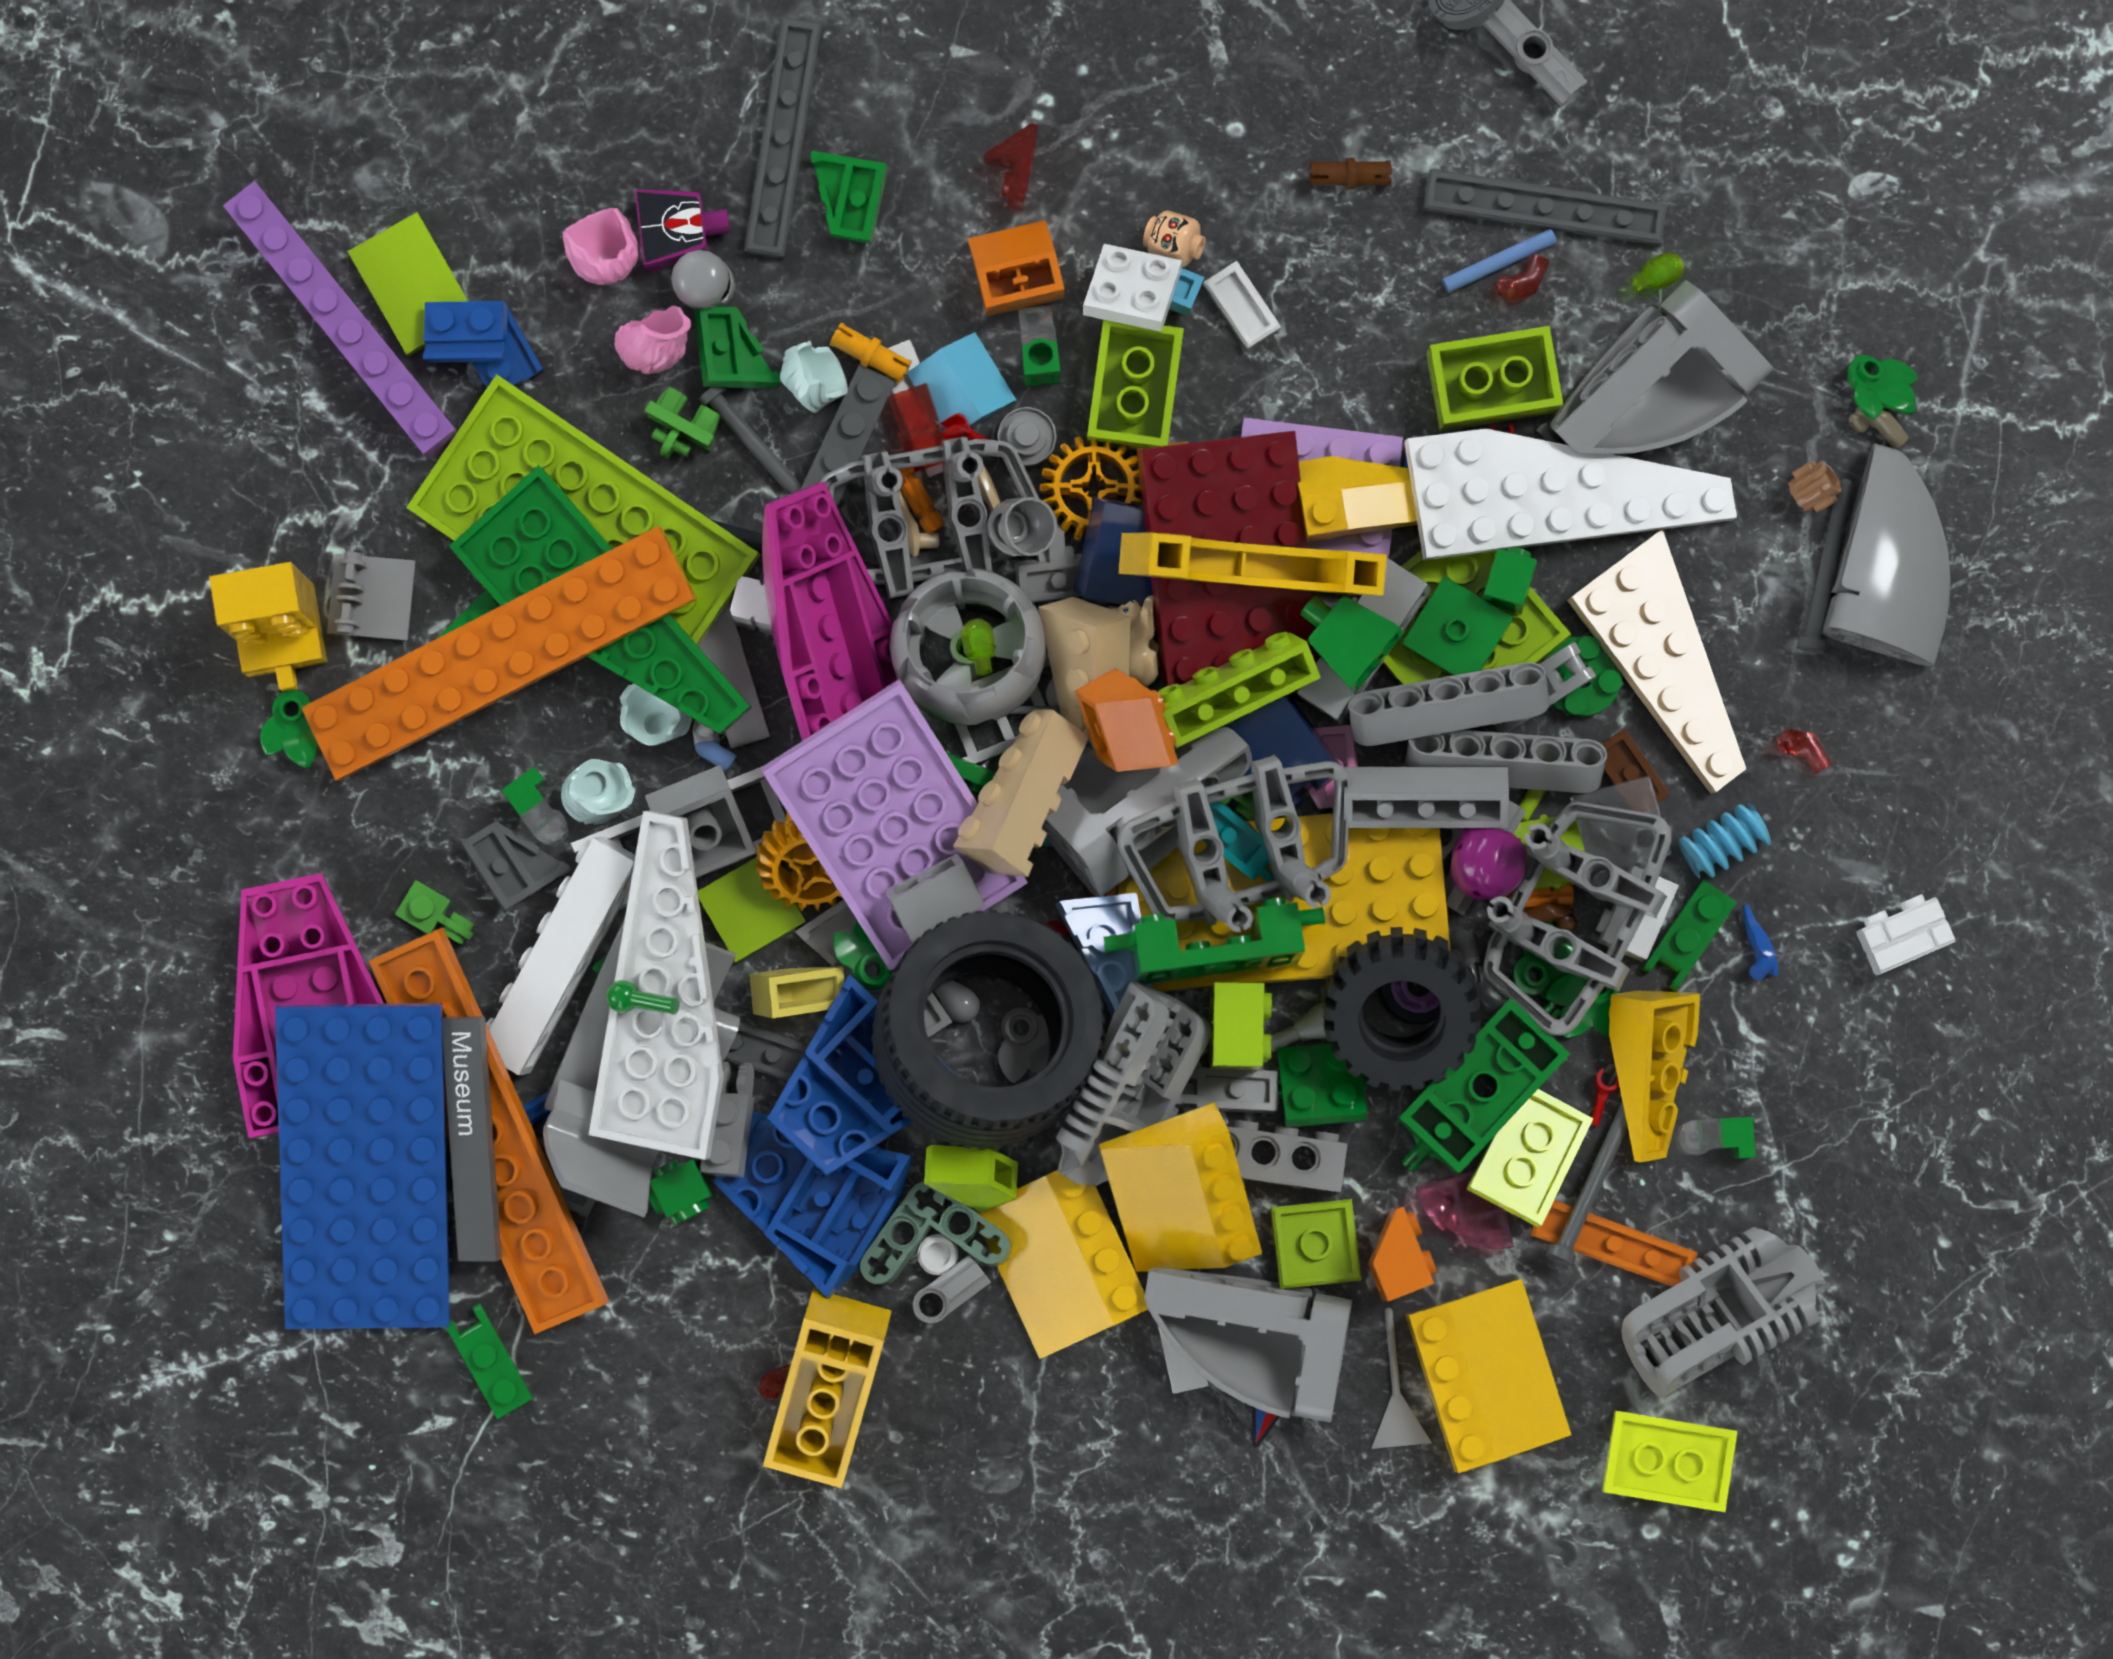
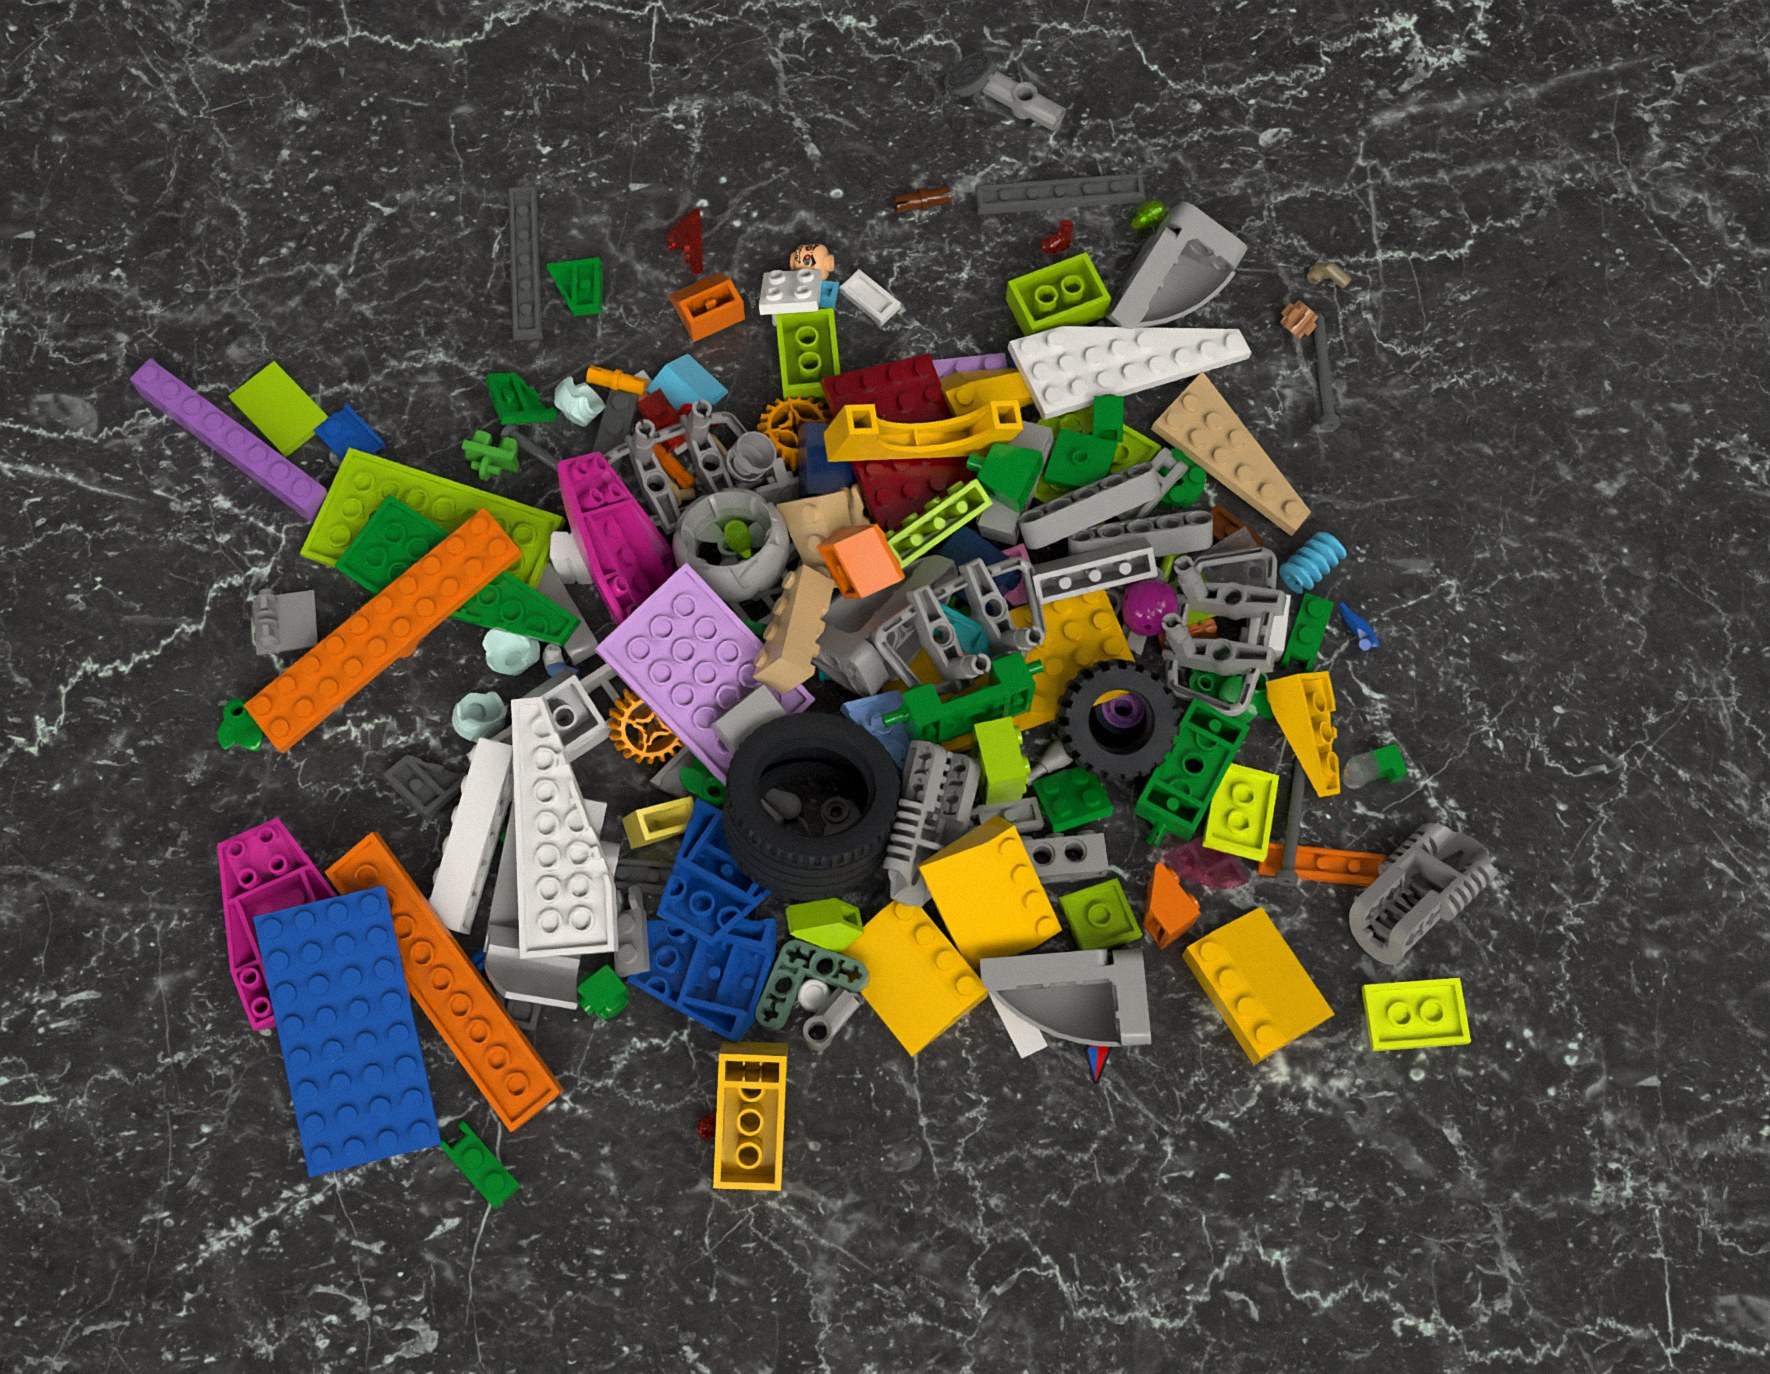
camera: 10 degrees left, 15 degrees down
yellow hinge [209,562,327,692] -> none
bright green plate [395,880,474,945] -> none
blue plate [423,301,508,363] -> none
dark grey tile [442,1016,502,1261] -> none
leg [501,767,569,846] -> none
bright pink hair [562,208,639,285] -> none
green bar [606,980,680,1015] -> none
bright pink hair [614,306,691,374] -> none
torso [635,190,730,273] -> none
light grey helmet [671,250,736,311] -> none
lime tile [698,857,807,963] -> none
light grey plate [997,407,1057,468] -> none
leg [1019,305,1061,387] -> none
light grey piece [1371,1307,1432,1449] -> none
medium blue bar [1442,229,1557,293] -> none
red hand [1591,1068,1619,1127] -> none
clear red arm [1776,729,1833,774] -> none
light grey panel [1822,443,1950,667] -> none
green plate [1847,355,1918,420] -> none
white brick [1856,894,1956,976] -> none

